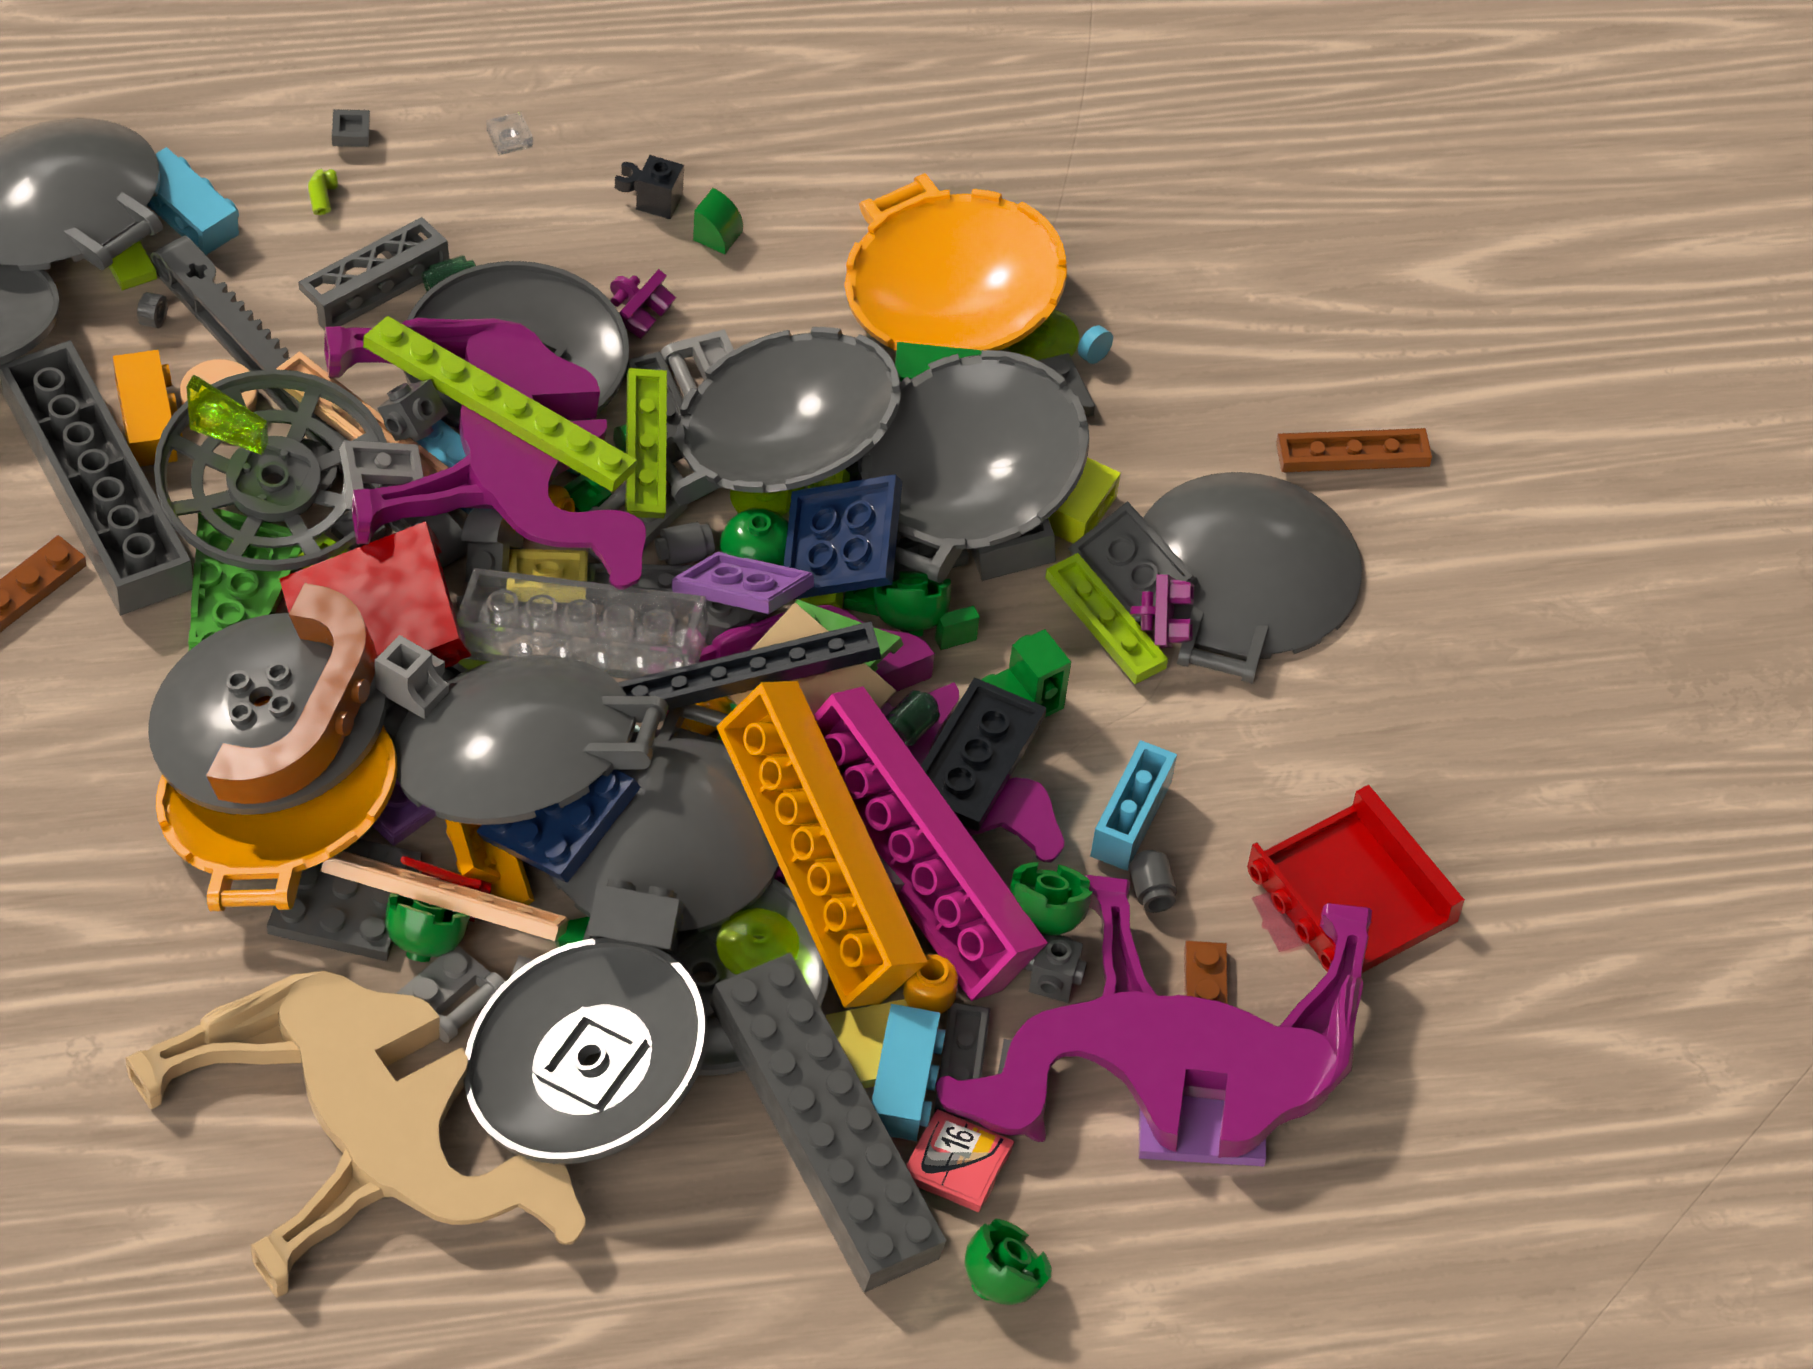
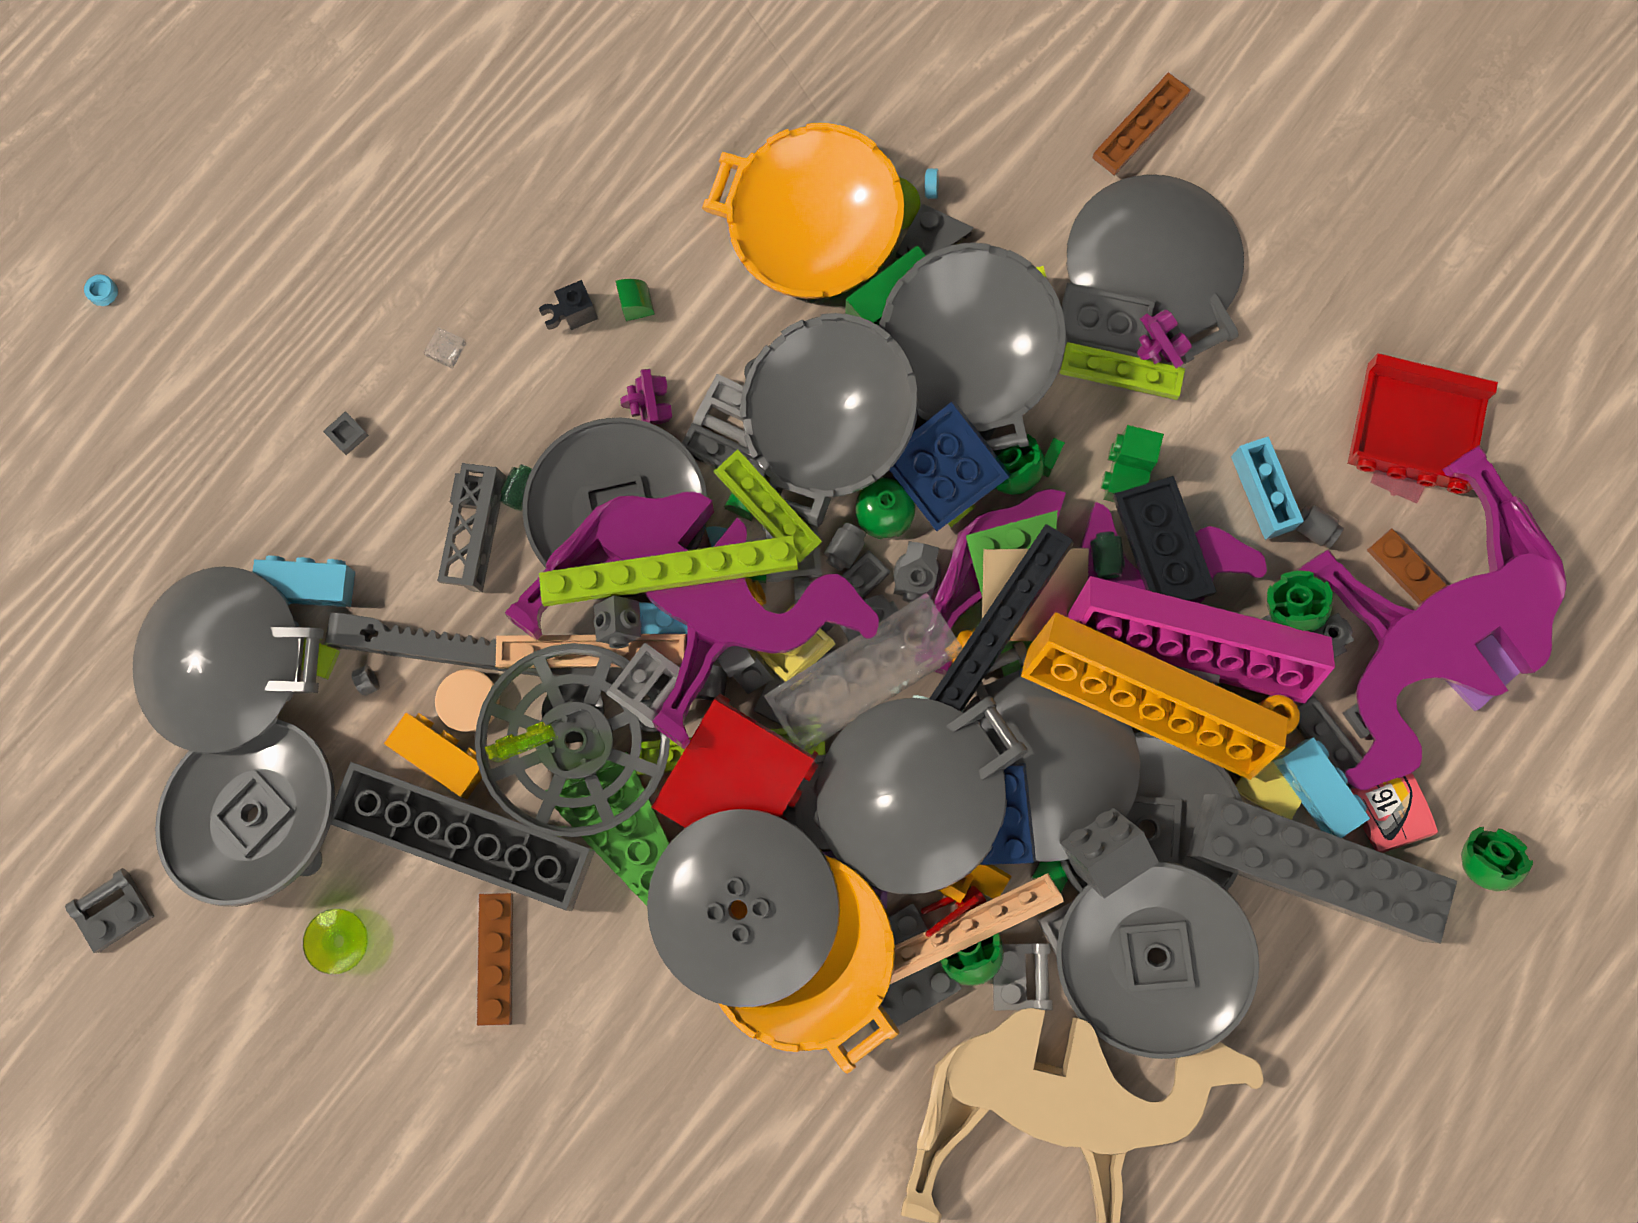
camera: 35 degrees left, 25 degrees up
arch [206,583,377,804] -> none
lime arm [308,169,338,215] -> none
light grey brick [375,635,449,719] -> none
medium lavender tile [672,552,814,614] -> none
clear neon green dish [716,908,800,975] -> none

